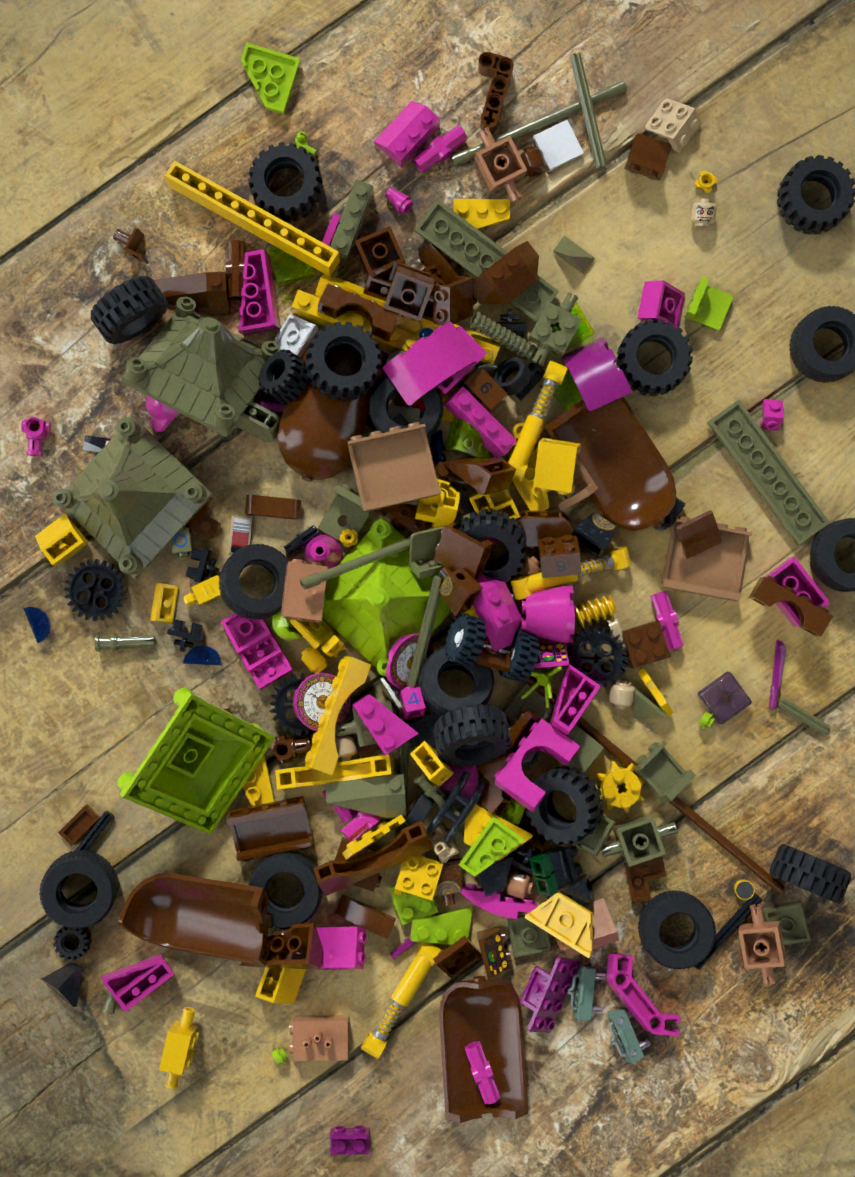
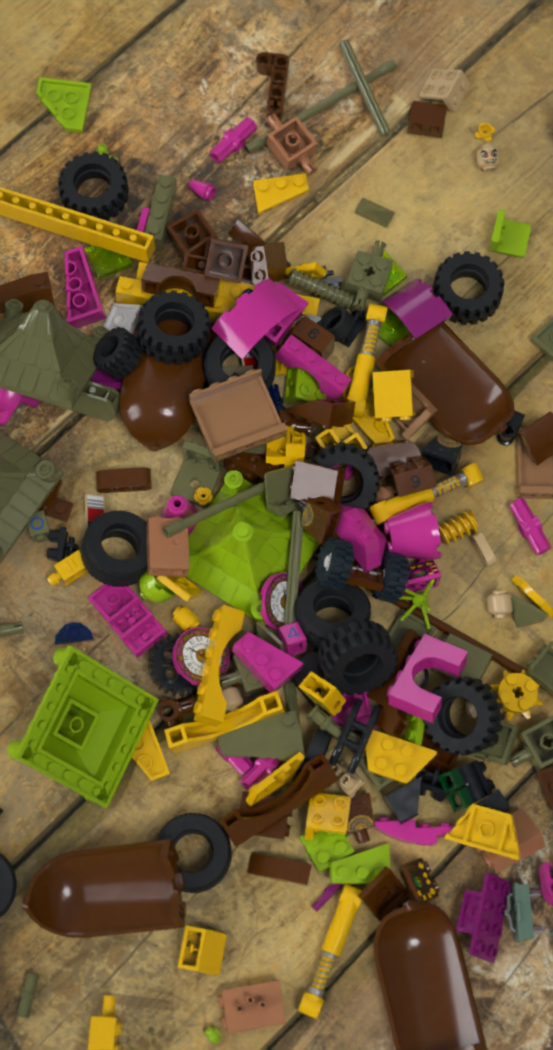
camera: 10 degrees left, 15 degrees down
dark pink wedge [101,954,174,1012] -> none
yellow slope [150,583,179,624] -> none
black hips [167,619,205,652] -> none
reddish brown piece [226,240,245,301] -> none
reddish brown panel [226,796,313,861] -> none
reddish brown wedge [241,923,323,969] -> none
black axle [283,525,319,556] -> none
dark pink piece [311,927,367,970] -> none
yellow plate [321,635,346,658] -> none
dark pink slope [374,101,440,168] -> none
olive plate [414,199,559,323] -> none
lime wing [459,816,525,877] -> none
dark pink piece [464,1041,500,1104] -> none
reddish brown wedge [473,241,539,305] -> none
nougat head [504,871,534,899] -> none
olive tile [507,915,552,958] -> none
reddish brown head [520,146,546,177] -> none
white tile [533,120,584,172] -> none
dark pink wedge [550,664,601,736] -> none
black gear [566,625,629,688] -> none
reddish brown brick [621,620,671,669] -> none
dark pink slope [637,280,685,329] -> none
none -> yellow plate [285,262,327,278]

